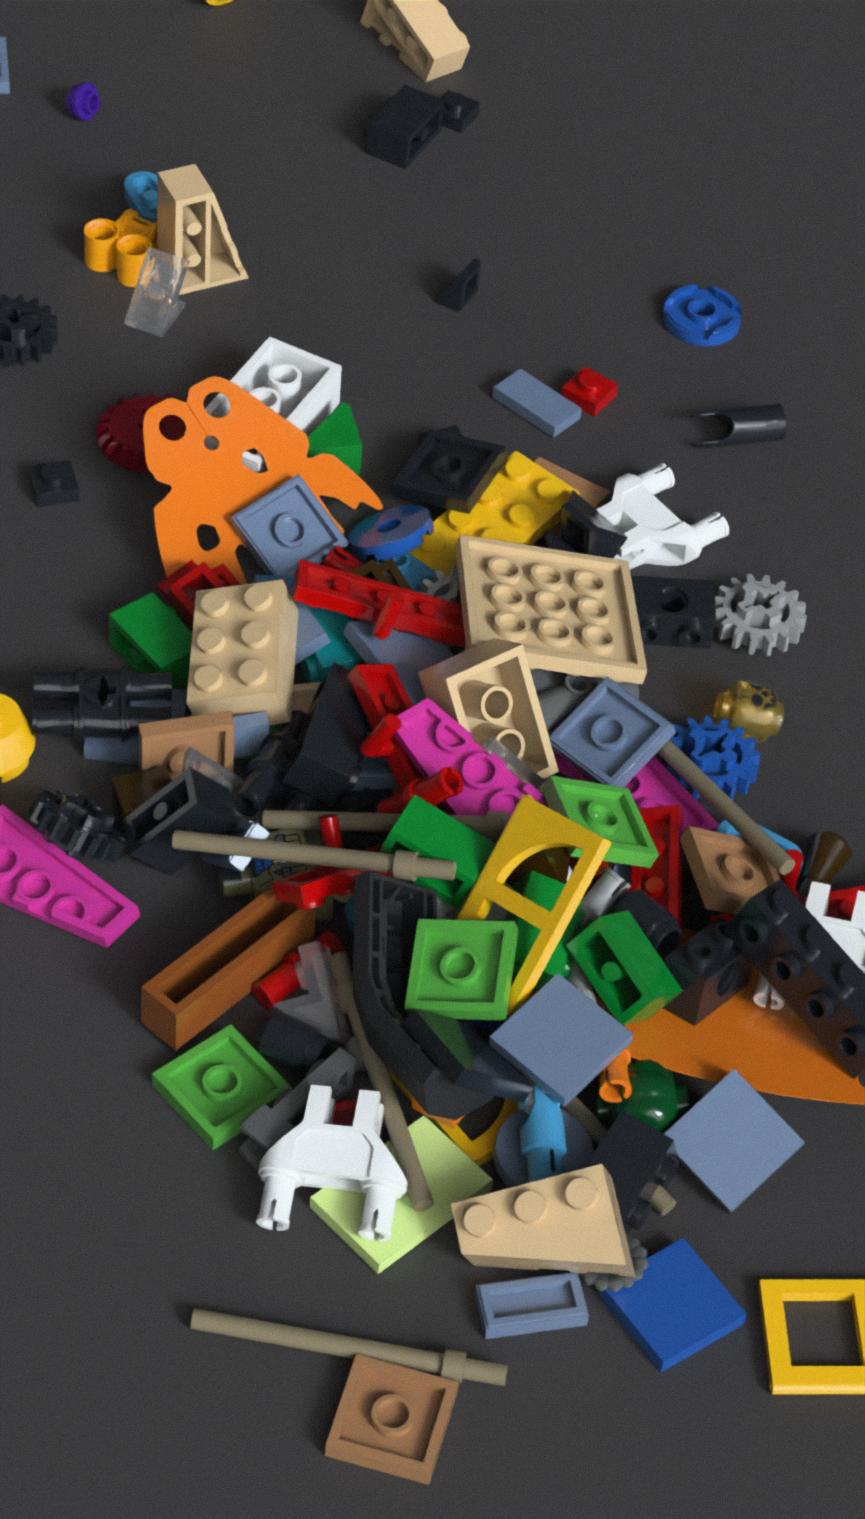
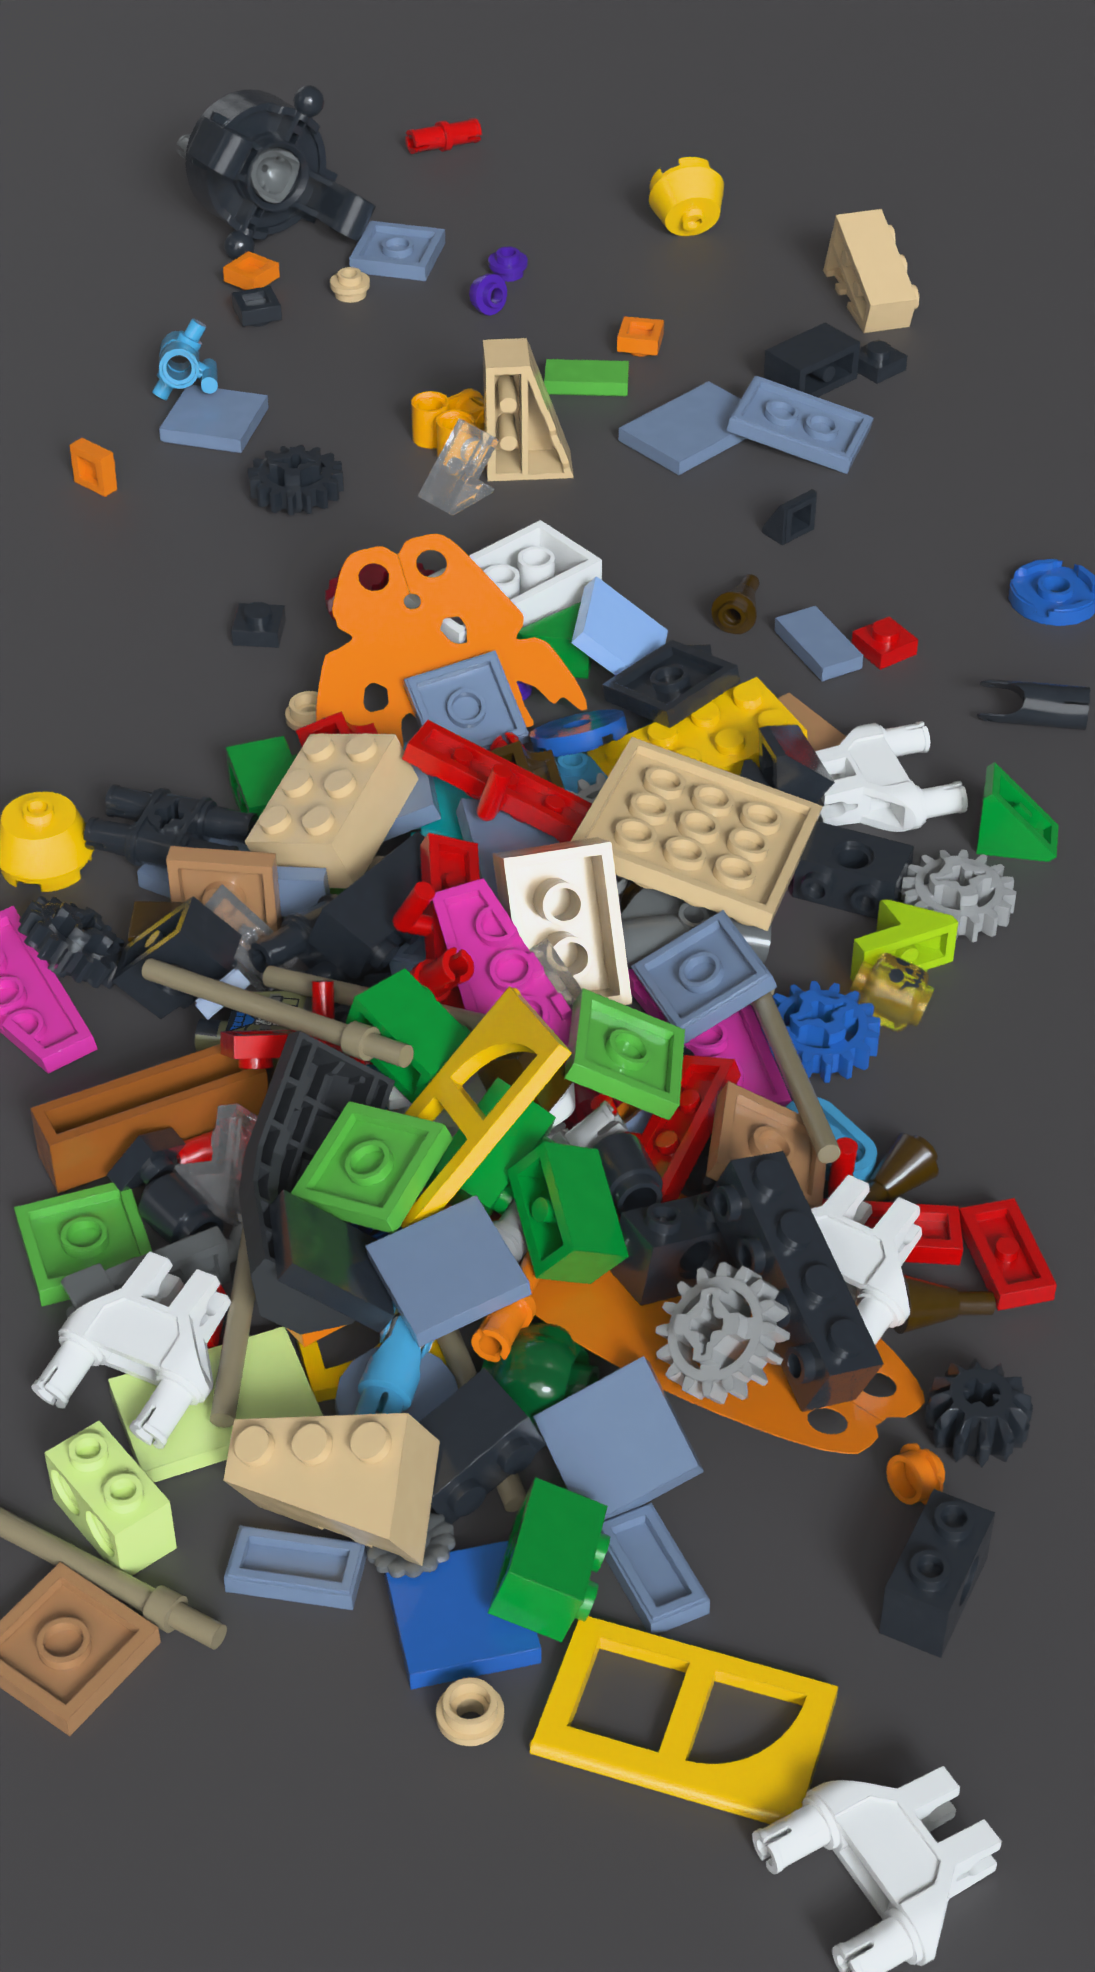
camera: 25 degrees right, 5 degrees down
none -> yellowish green brick [44,1421,177,1576]
none -> black plate [107,1127,186,1192]
none -> tan plate [285,691,318,730]
none -> tan plate [436,1677,504,1746]
none -> dark purple plate [488,246,528,282]
none -> green brick [488,1477,611,1642]
none -> bright green tile [544,359,629,396]
none -> light blue tile [571,576,668,676]
none -> sand blue tile [601,1503,710,1635]
none -> orange plate [617,316,664,357]
none -> sand blue tile [618,381,747,475]
none -> light grey gear [655,1262,790,1404]
none -> dark brown cone [711,574,760,635]
none -> sand blue tile [727,376,874,474]
none -> lime slope [850,900,958,991]
none -> green slope [976,762,1059,862]

